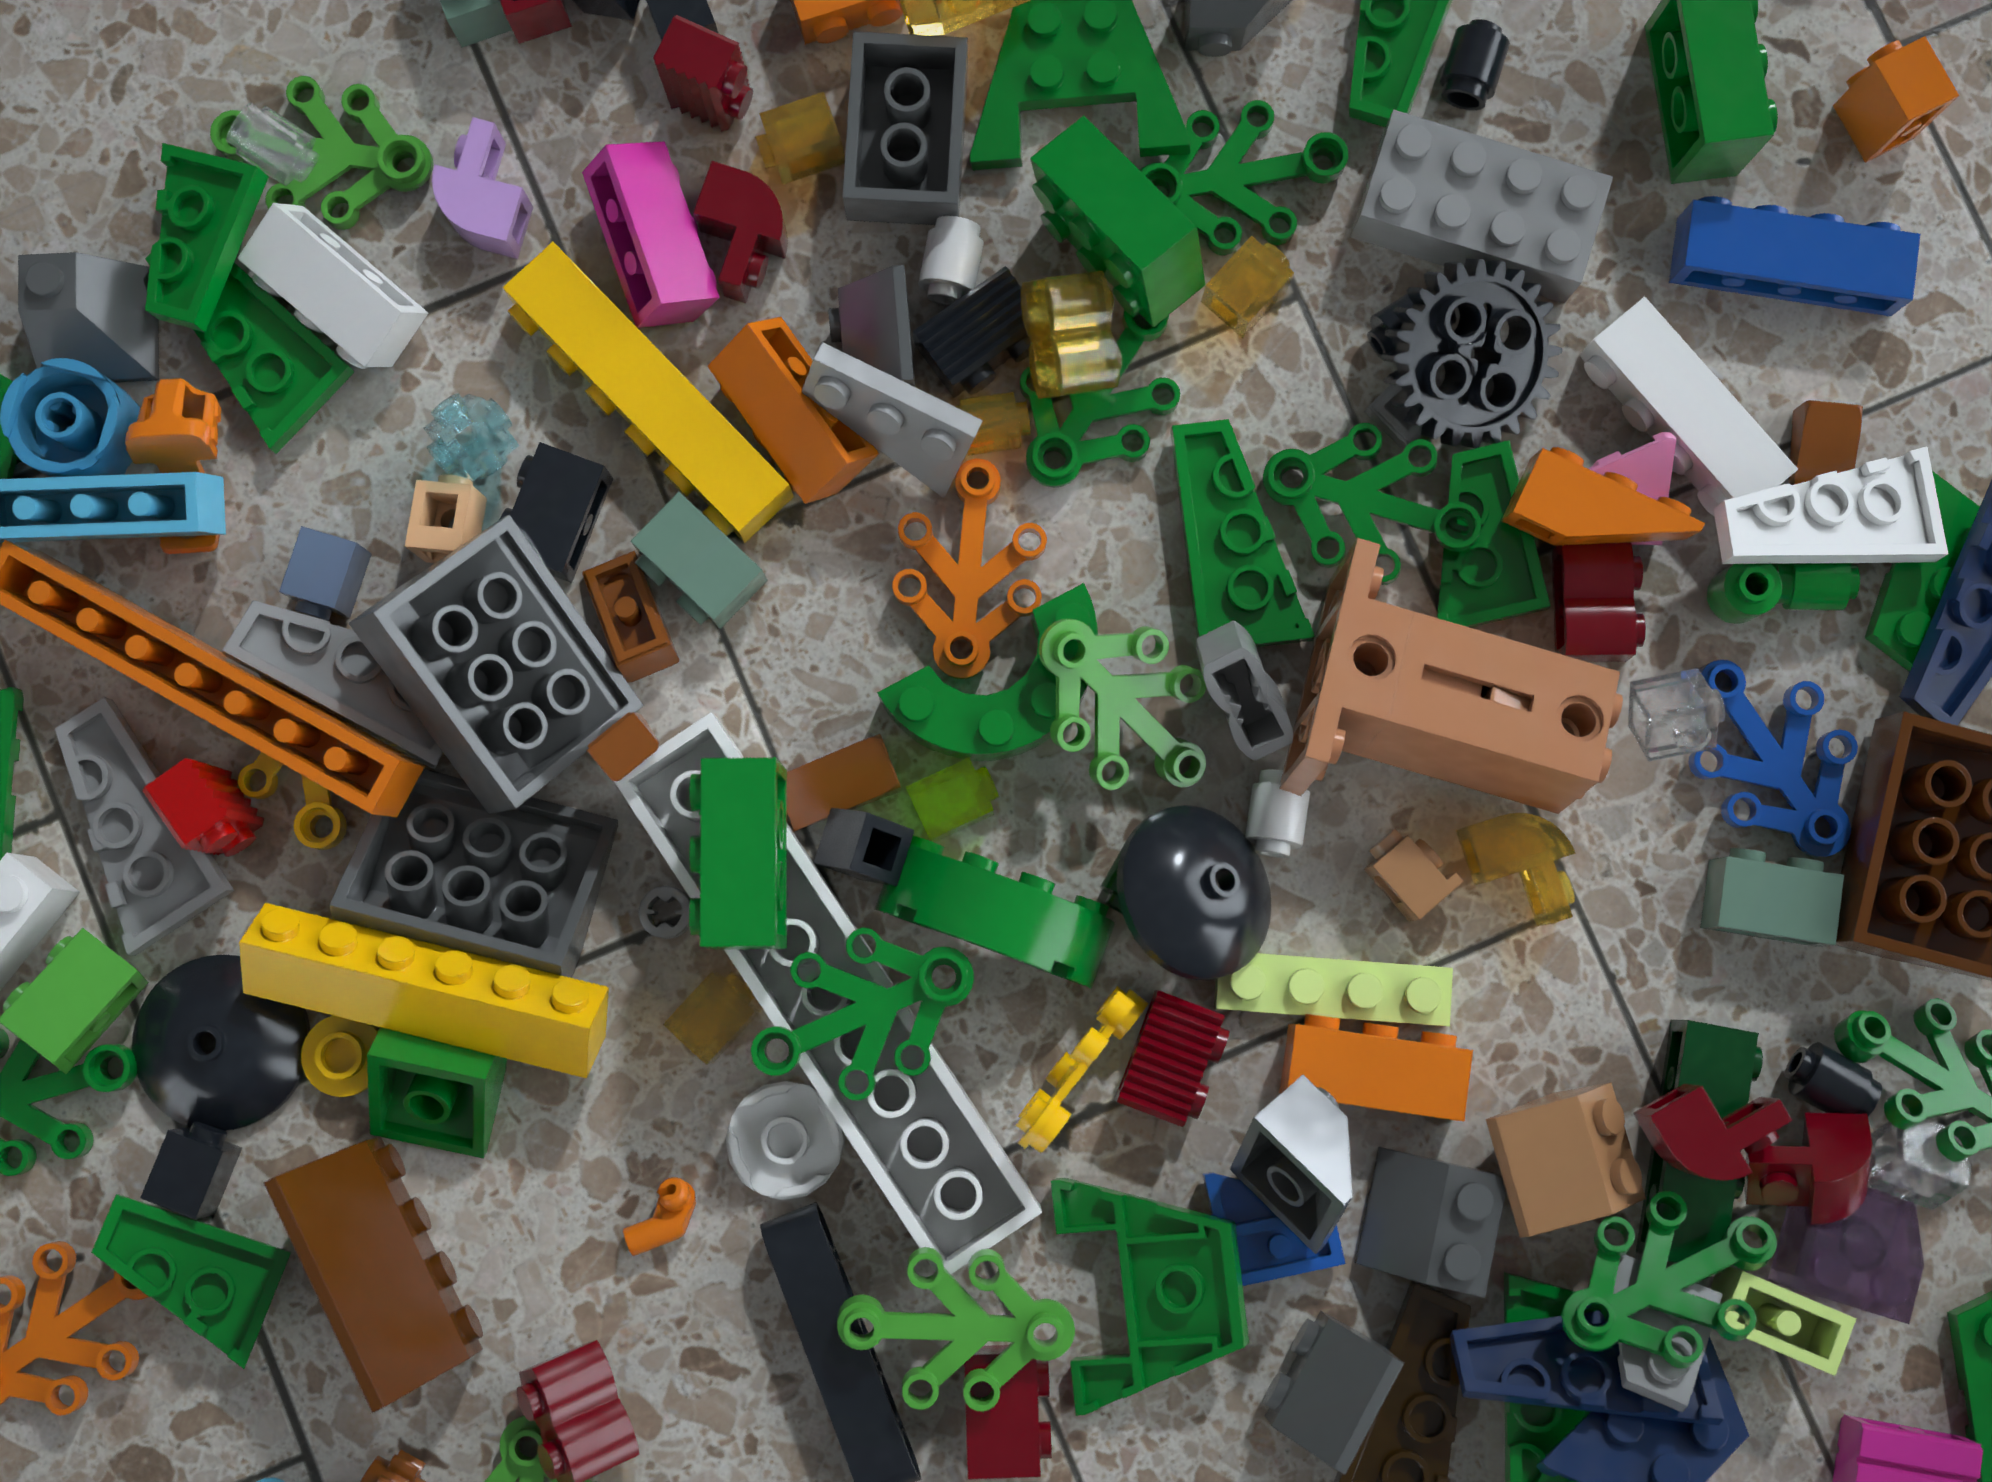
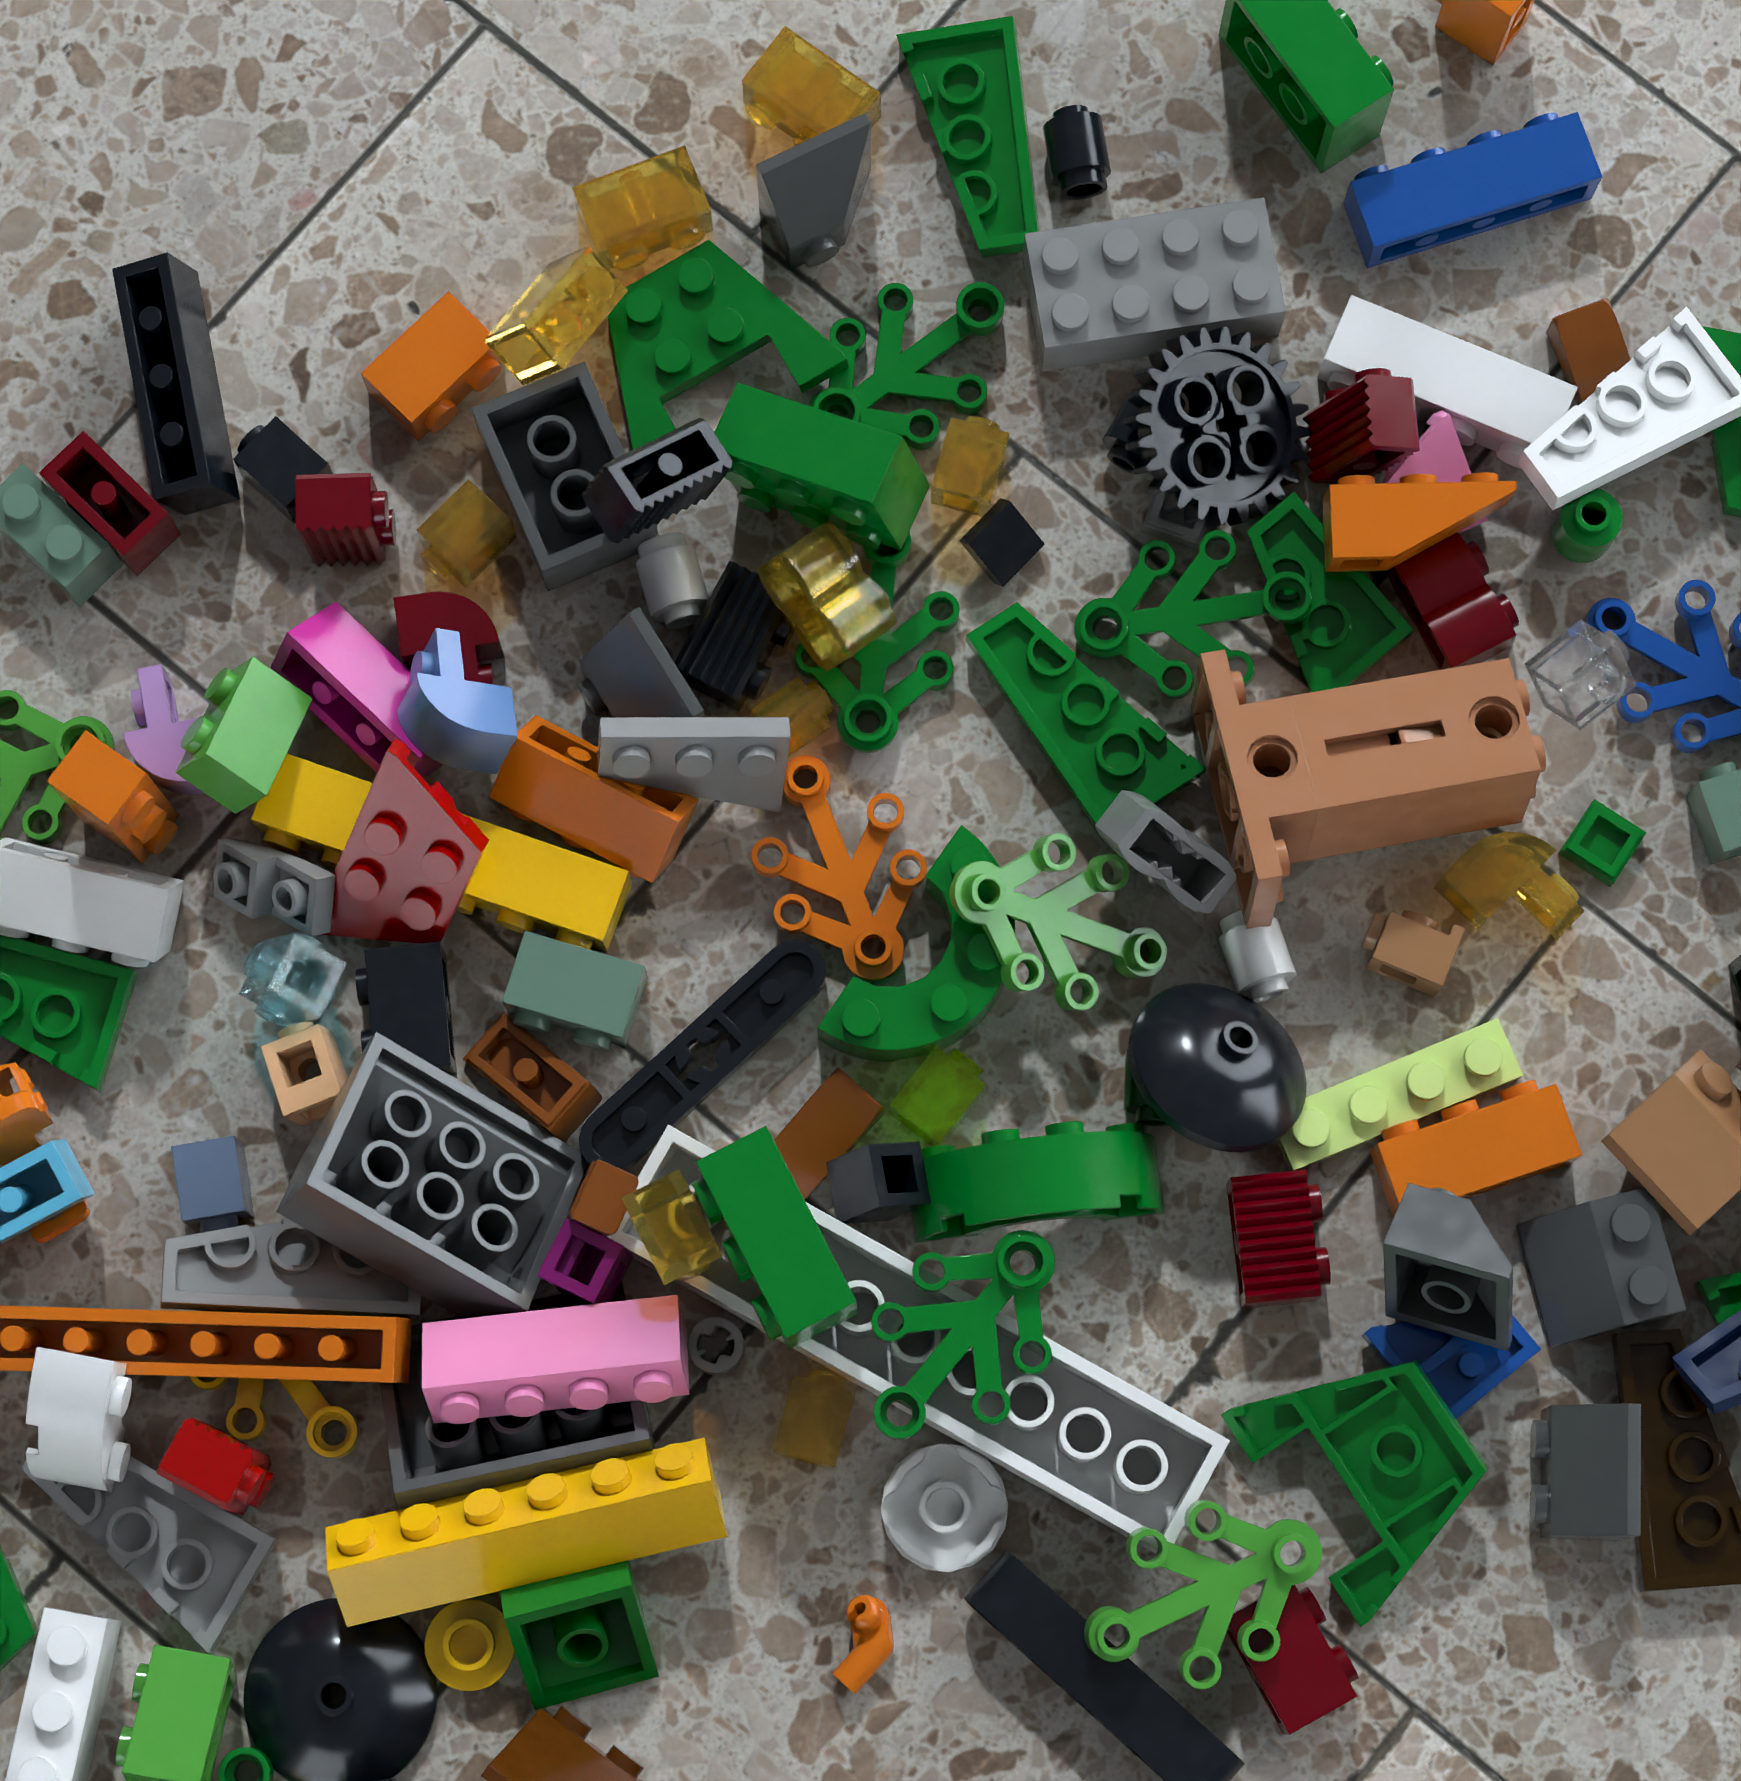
camera: 25 degrees left, 5 degrees down
yellow plant [1015,986,1149,1153] -> none
green brick [1772,563,1860,611] -> none
none -> white brick [26,1347,132,1492]
none -> orange brick [47,730,180,864]
none -> bright green brick [175,657,313,814]
none -> light grey slope [213,837,336,937]
none -> wing [321,738,489,943]
none -> medium blue brick [397,628,518,774]
none -> bright pink brick [422,1295,689,1424]
none -> magenta brick [537,1218,634,1305]
none -> black piece [579,940,826,1171]
none -> black brick [582,418,732,544]
none -> clear yellow brick [621,1169,722,1285]
none -> black tile [959,498,1045,587]
none -> dark red brick [1302,368,1420,484]
none -> green tile [1558,799,1647,887]

